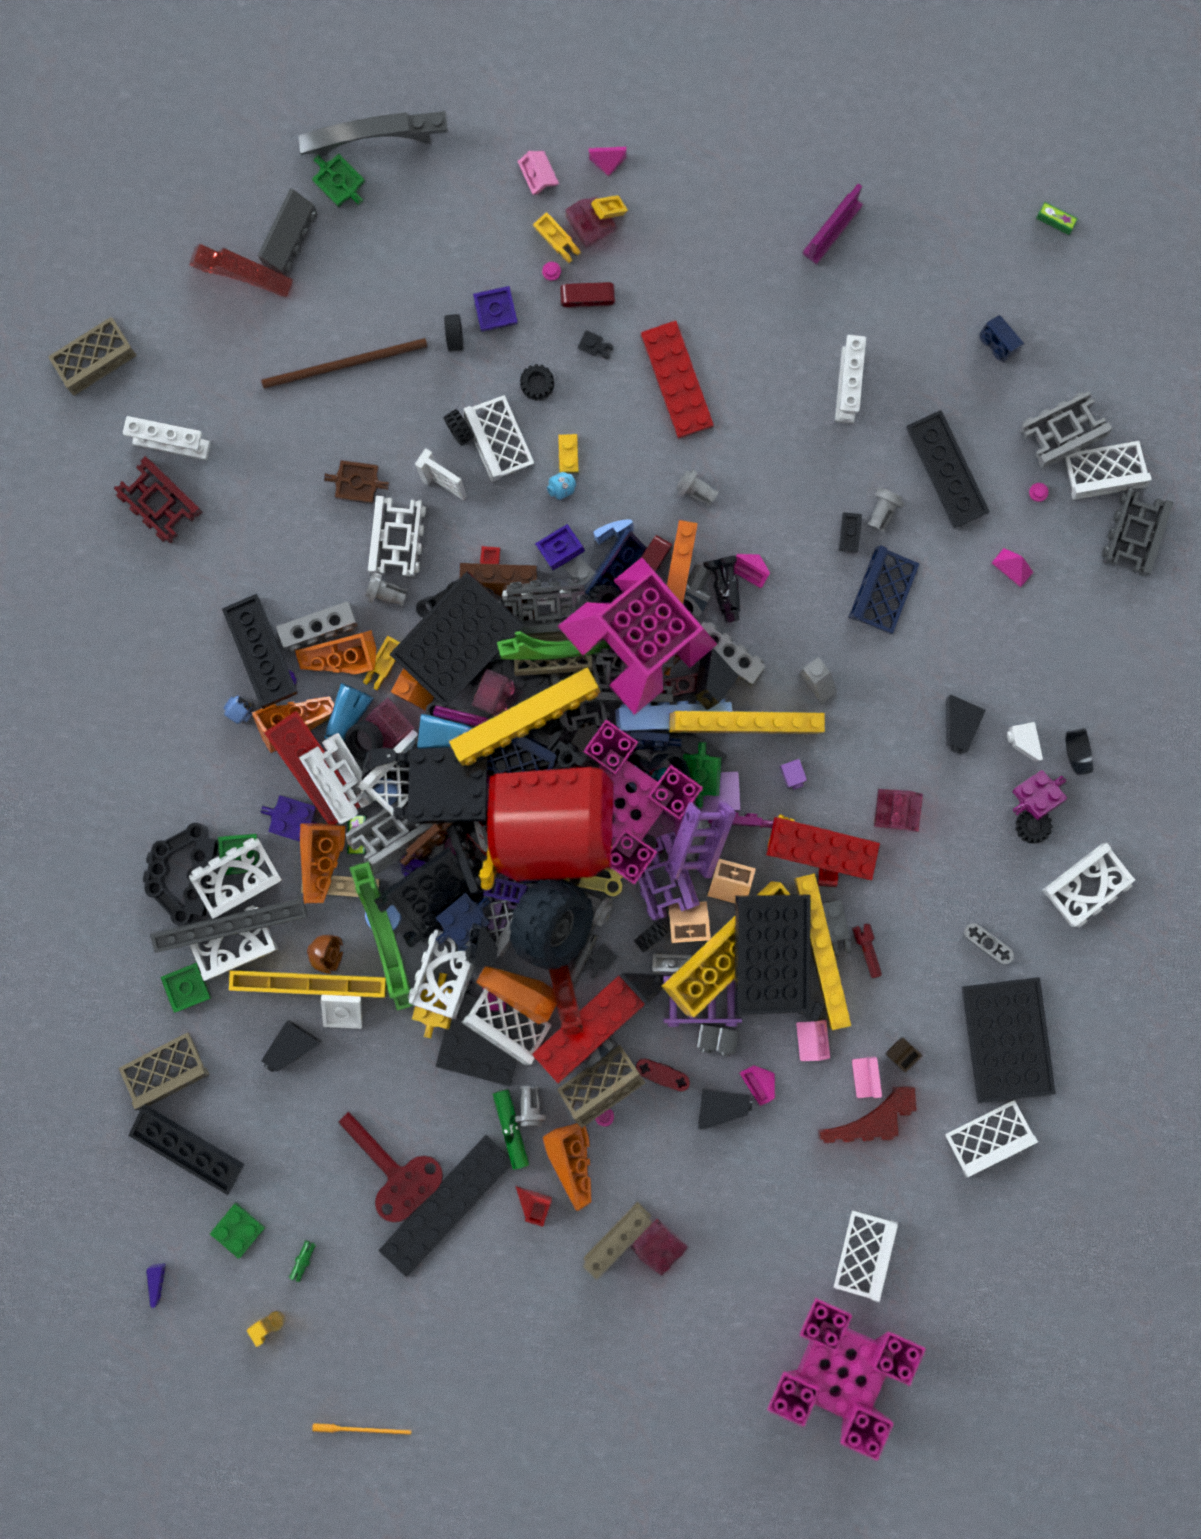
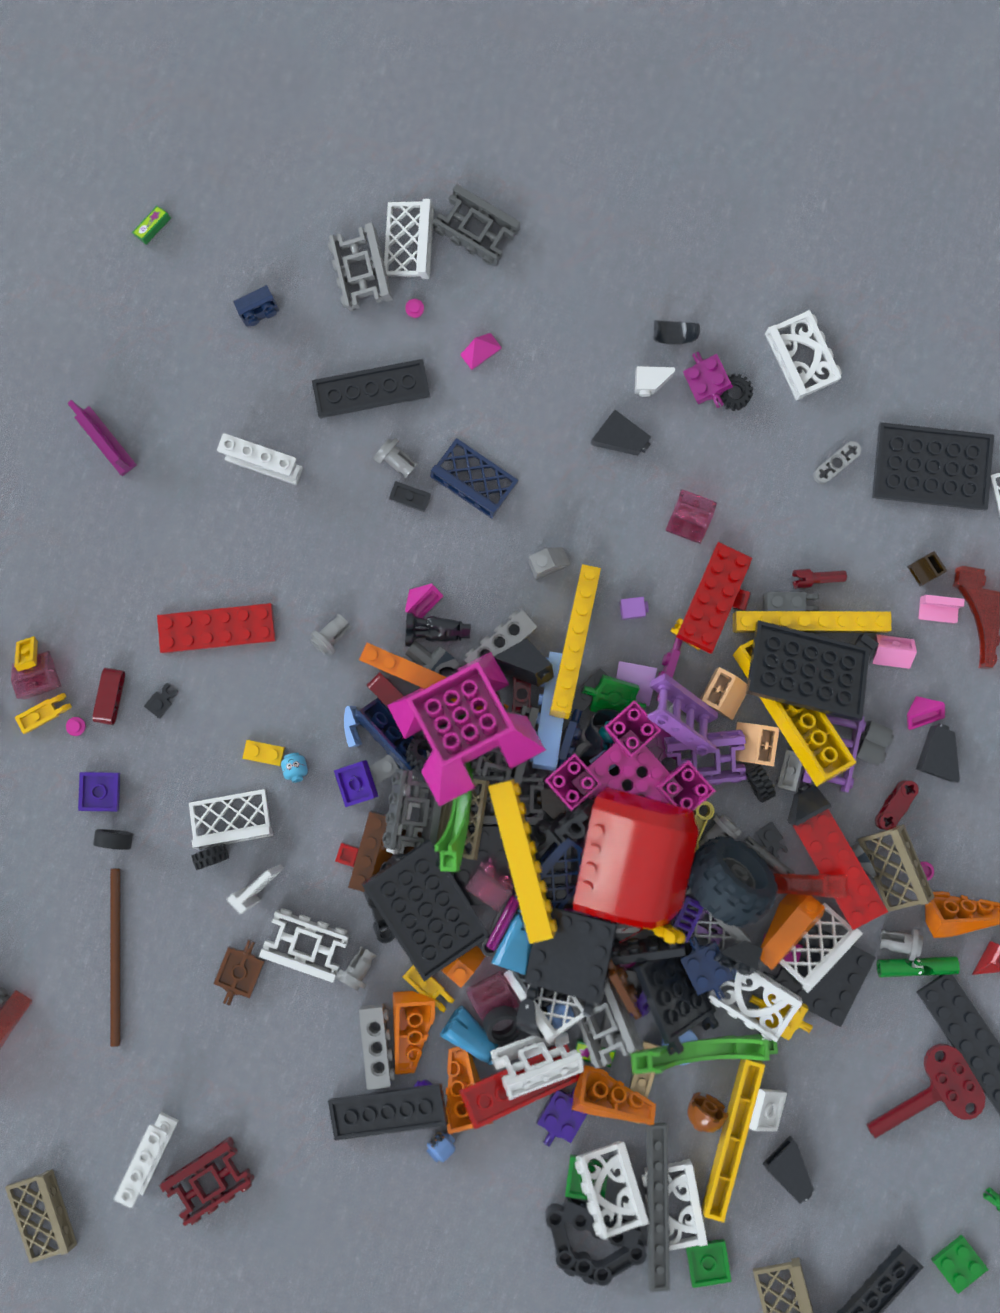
camera: 80 degrees left, 0 degrees up
black tyre [520,364,554,401] -> none

